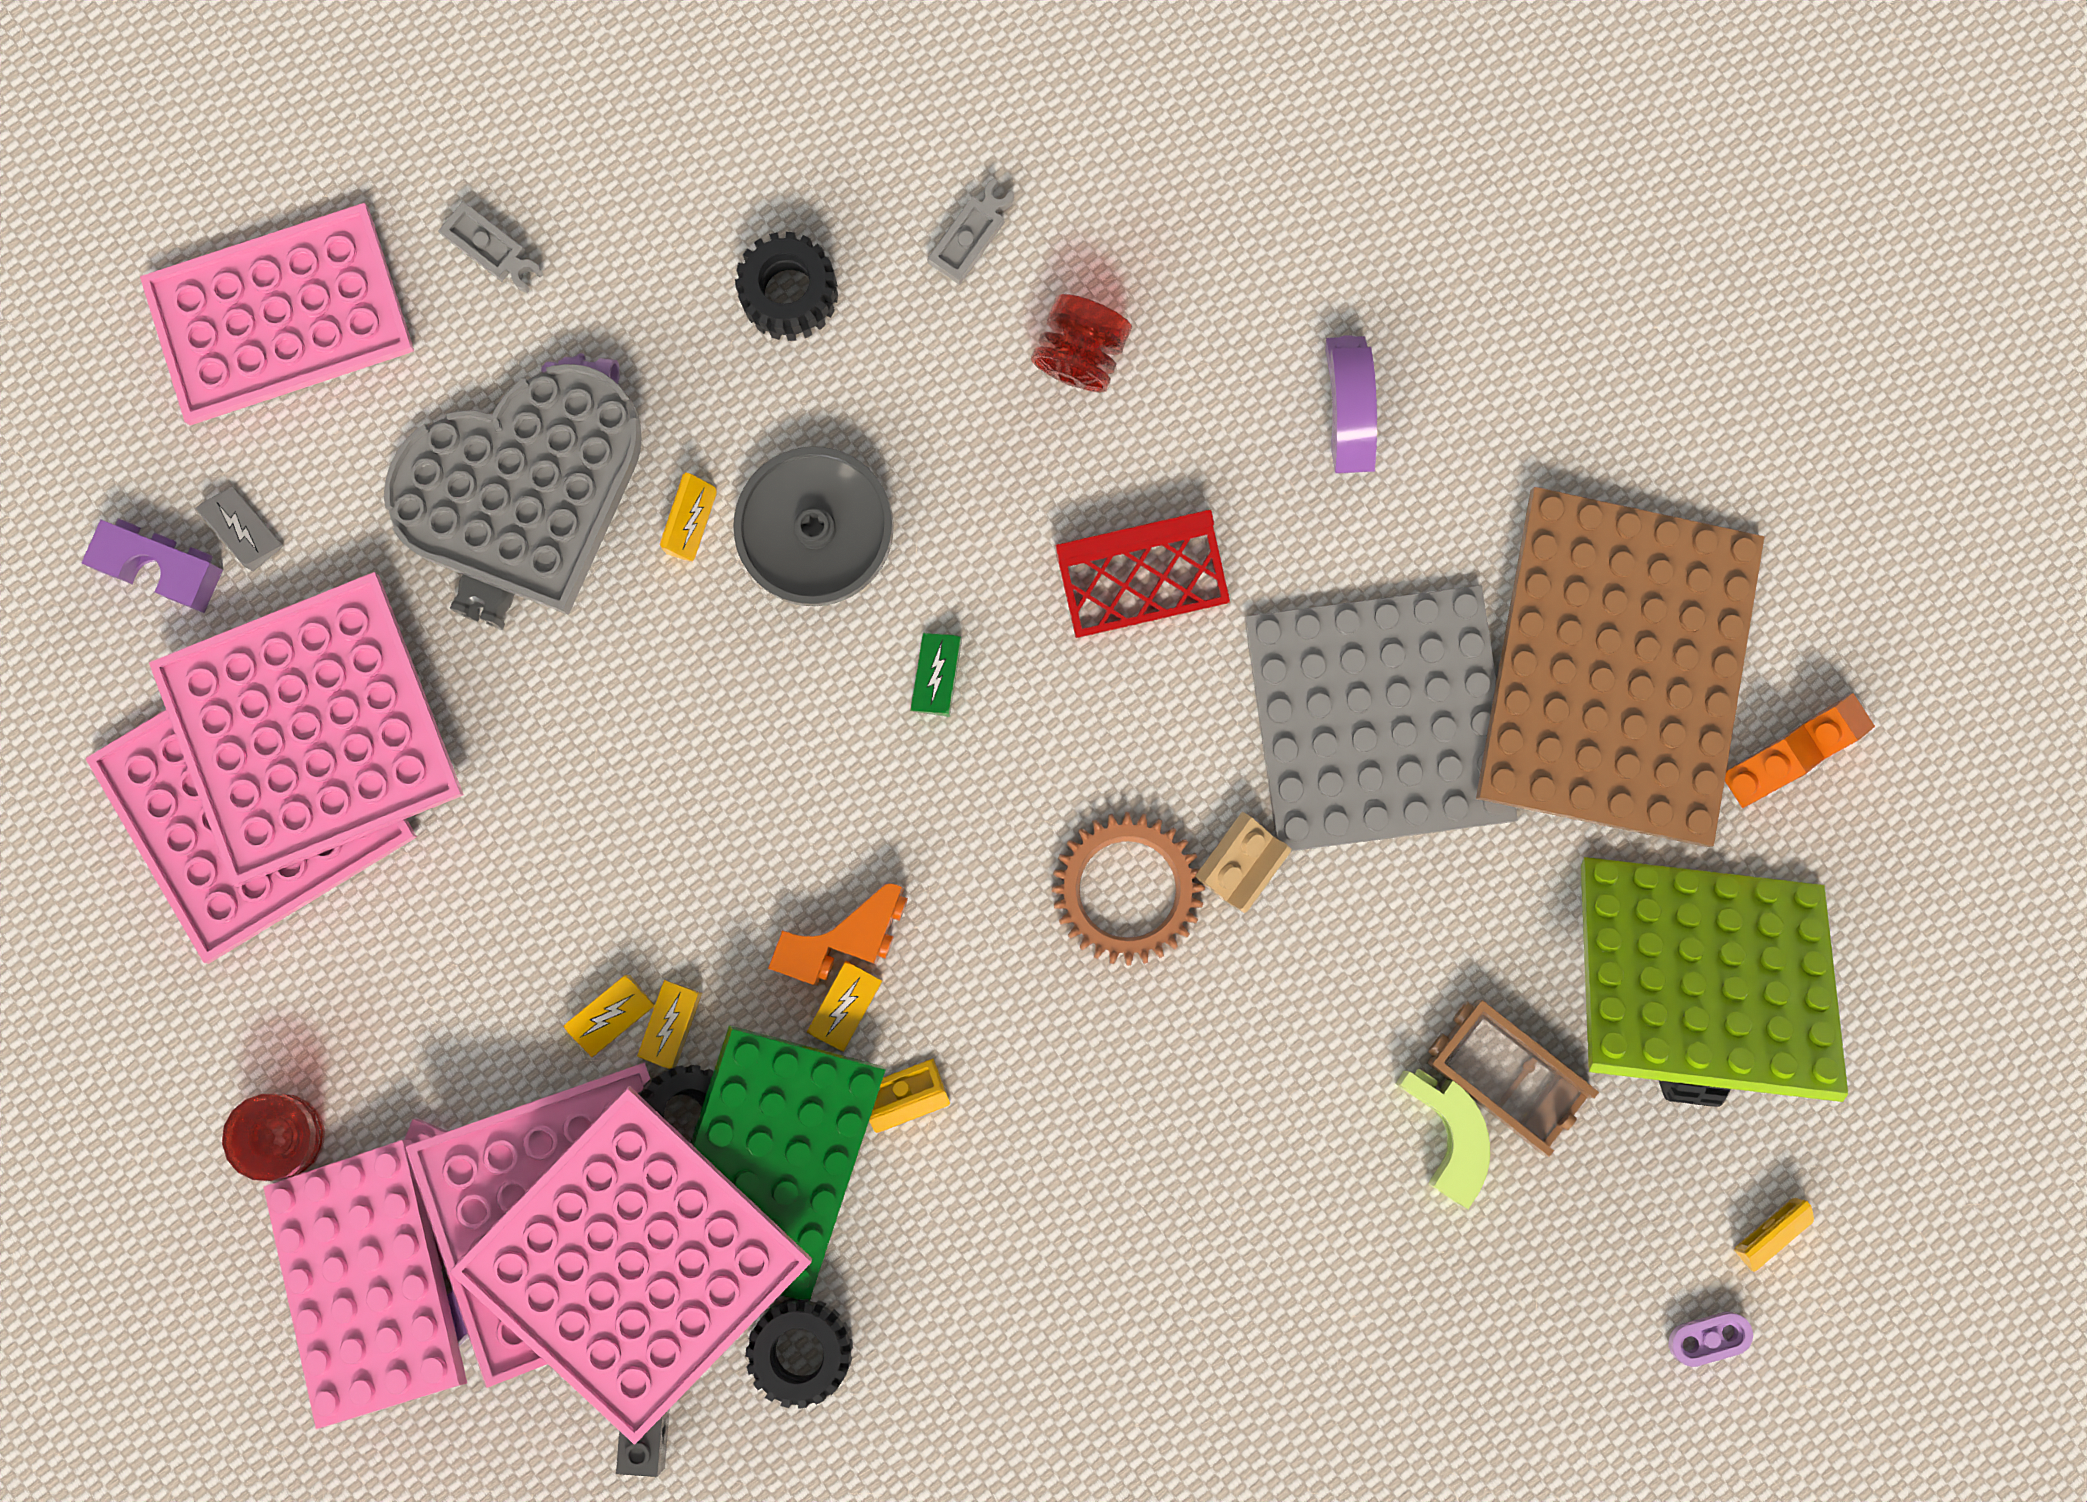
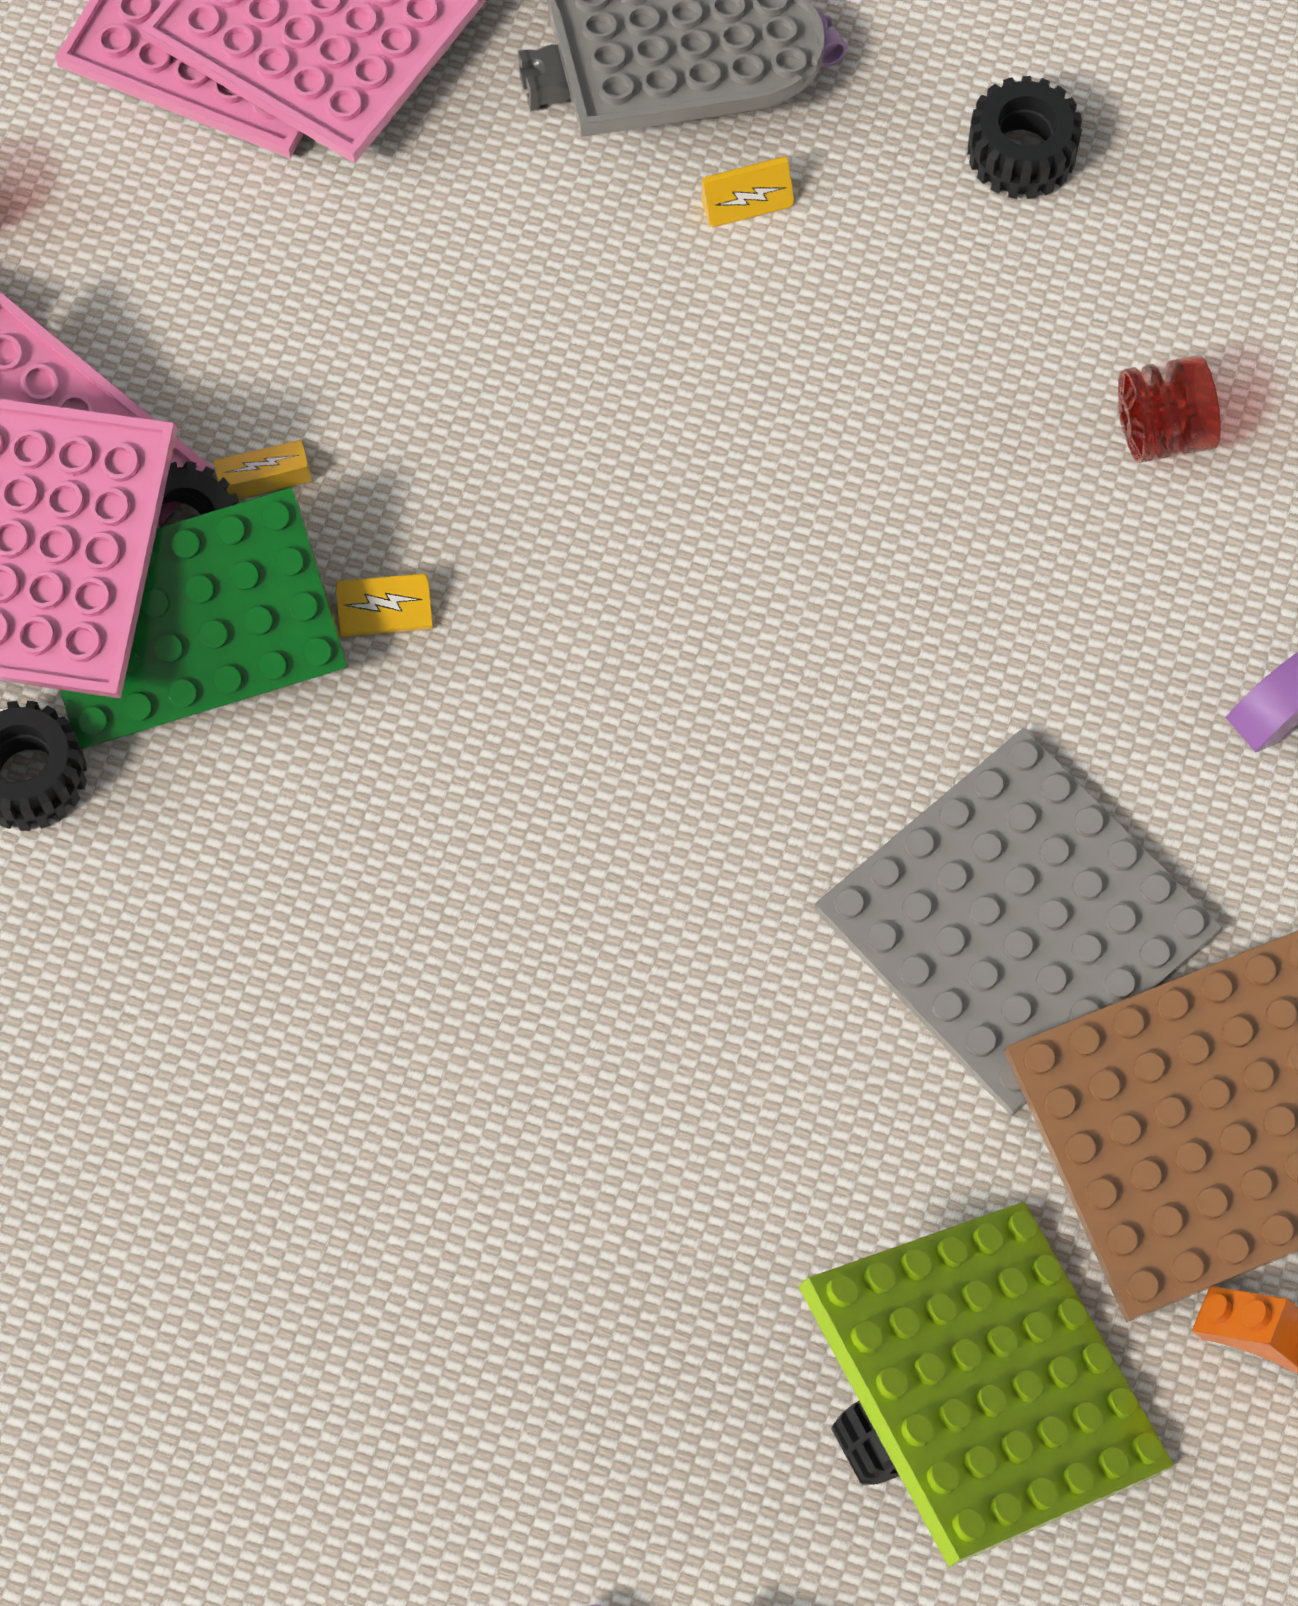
camera: 55 degrees right, 15 degrees down
yellow slope [563,974,655,1058] -> none
dark grey dish [733,446,894,606] -> none
orange arch [768,883,908,986] -> none
yellow slope [869,1058,950,1133] -> none
green slope [910,633,962,717] -> none
light grey plate [927,179,1014,285] -> none
nougat piece [1052,812,1205,966] -> none
red fence [1054,509,1230,638] -> none
tan bracket [1195,812,1292,913] -> none
yellowish green arch [1395,1069,1490,1210] -> none
clear door [1427,1000,1599,1157] -> none

